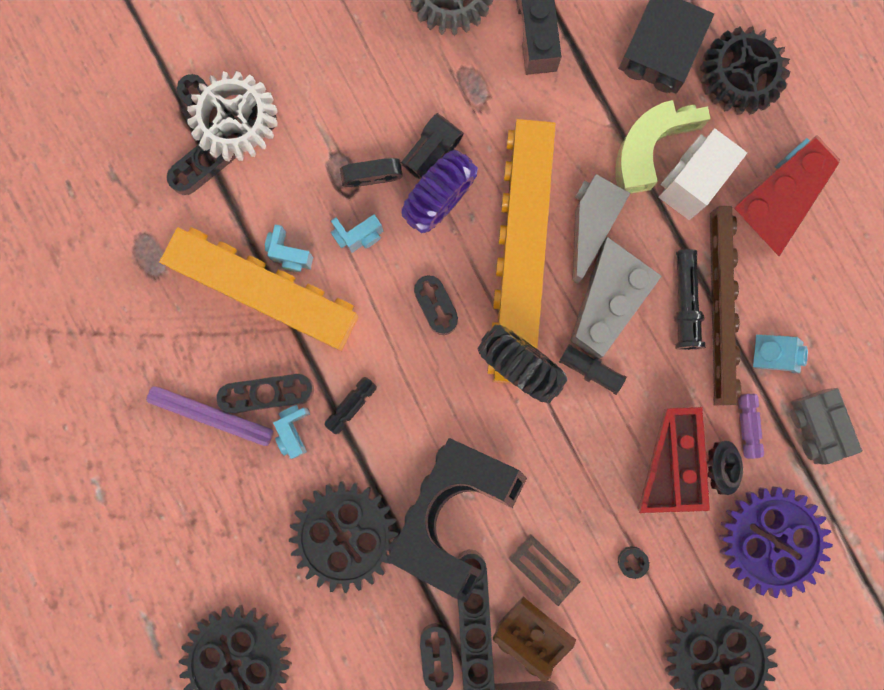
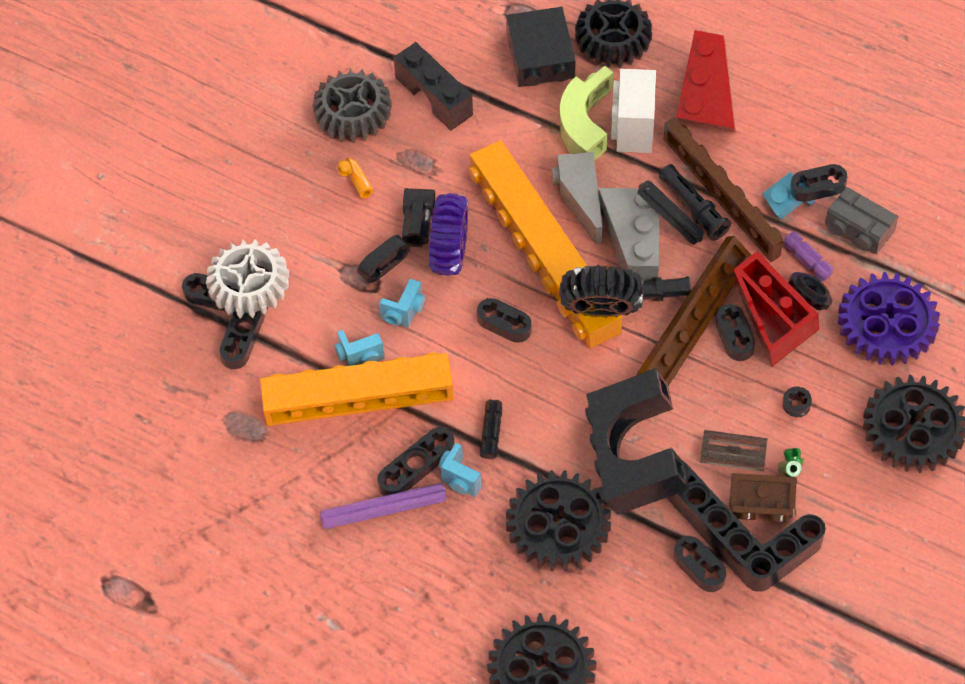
camera: 30 degrees left, 25 degrees down
none -> light orange arm [337,158,374,199]
none -> black axle [637,180,704,245]
none -> reddish brown plate [637,236,751,386]
none -> black beam [716,304,755,361]
none -> green arm [778,448,804,477]
none -> black beam [790,164,848,202]

